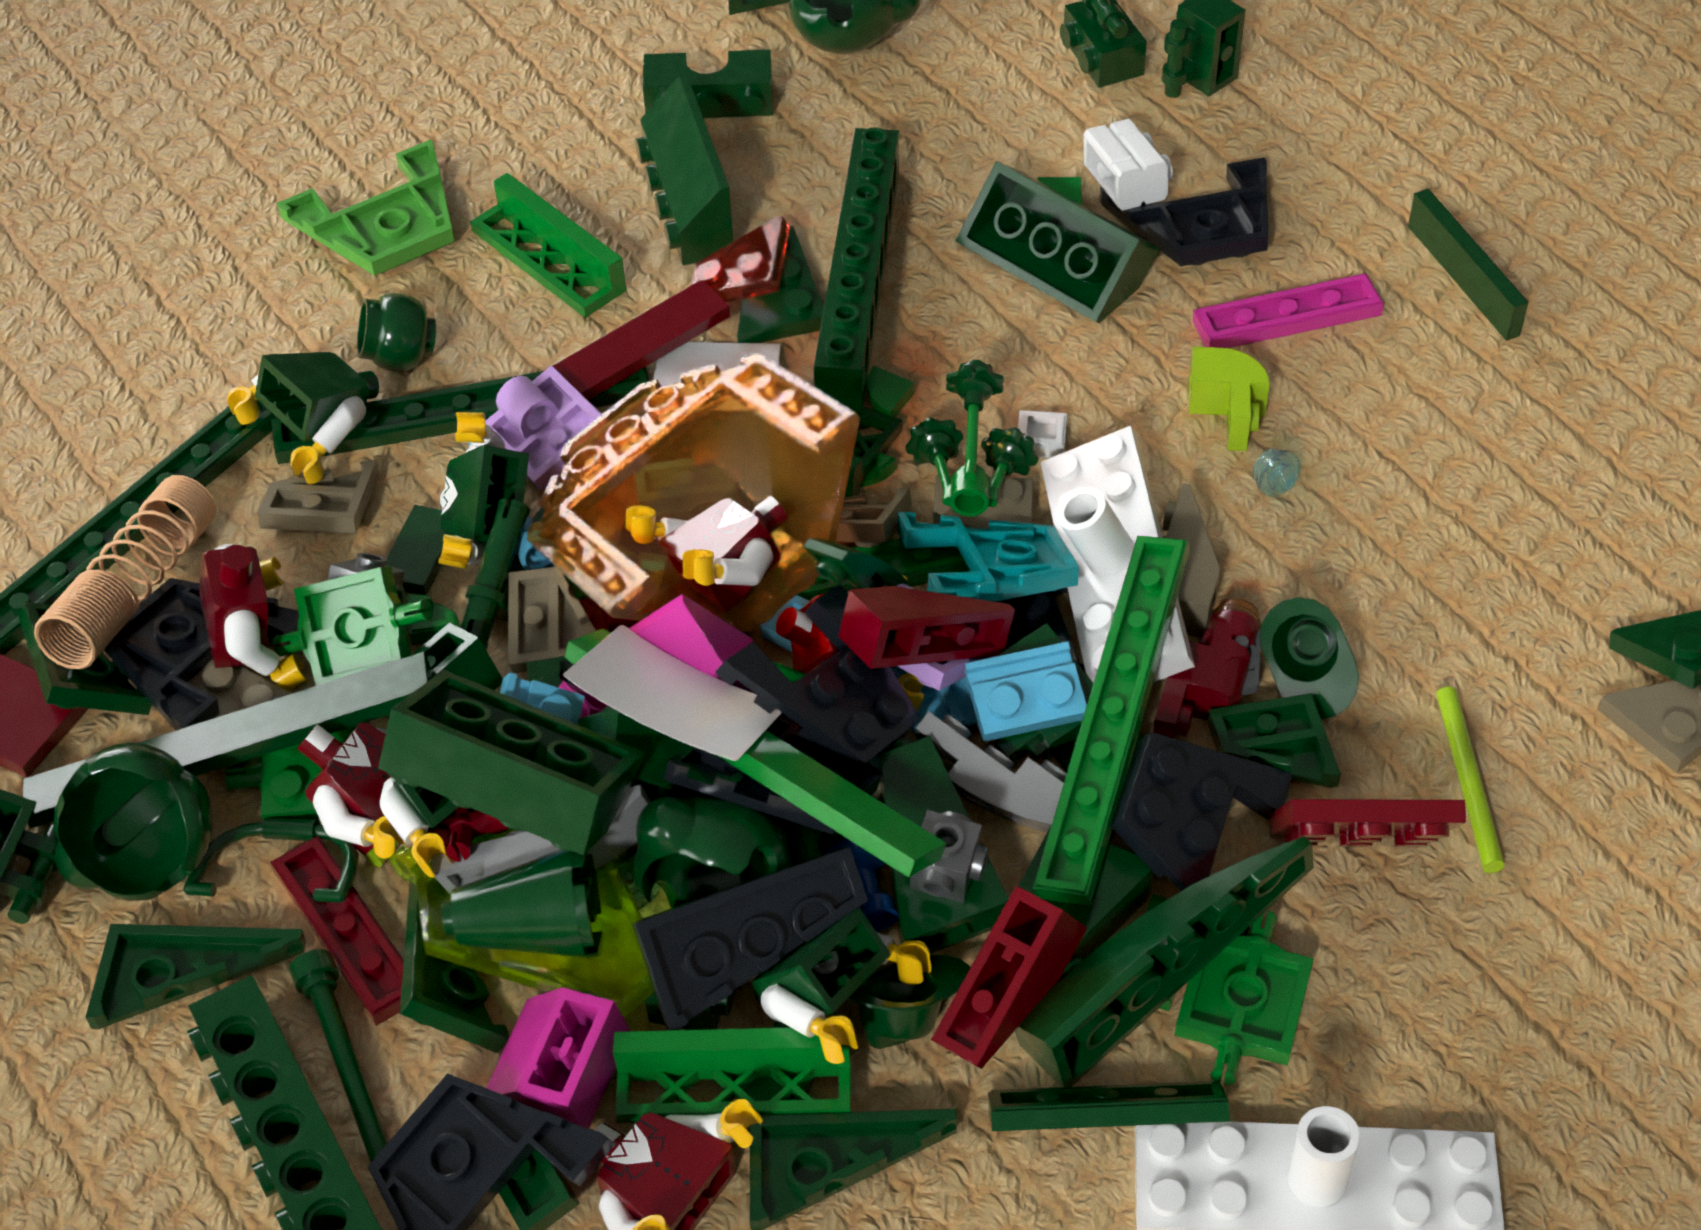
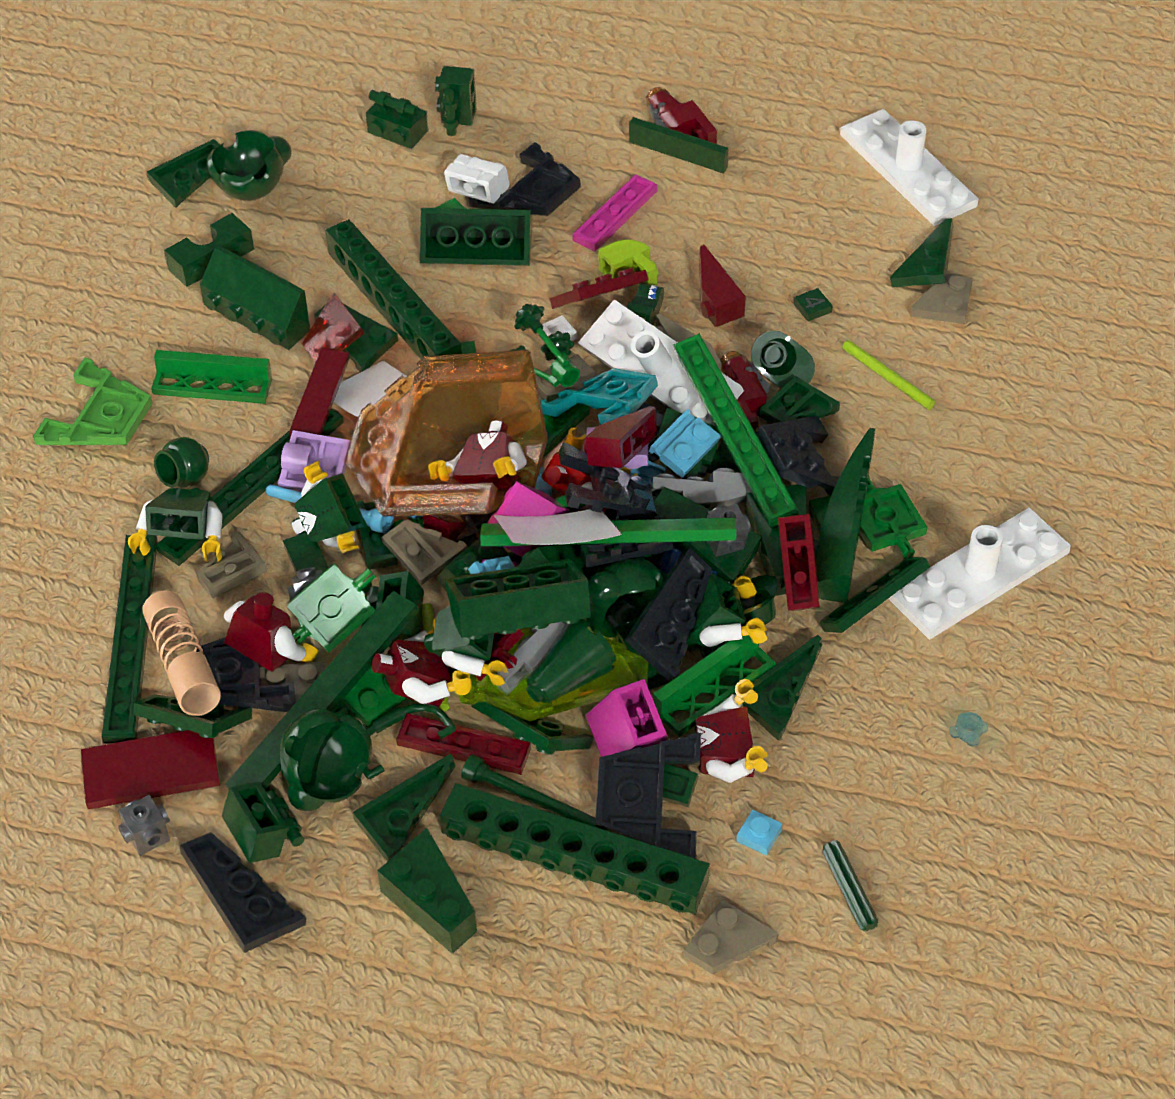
camera: 40 degrees left, 0 degrees up
dark green pin [460,498,531,650] -> none
dark green slope [803,538,908,589] -> none
clear light blue plate [1253,449,1300,497] -> none
dark red plate [1269,799,1466,847] -> none
none -> dark green wedge [377,828,477,954]
none -> dark red wing [549,267,649,309]
none -> dark green leg [626,283,664,326]
none -> dark red plate [646,87,717,144]
none -> dark red slope [699,244,746,328]
none -> dark green tile [794,288,833,321]

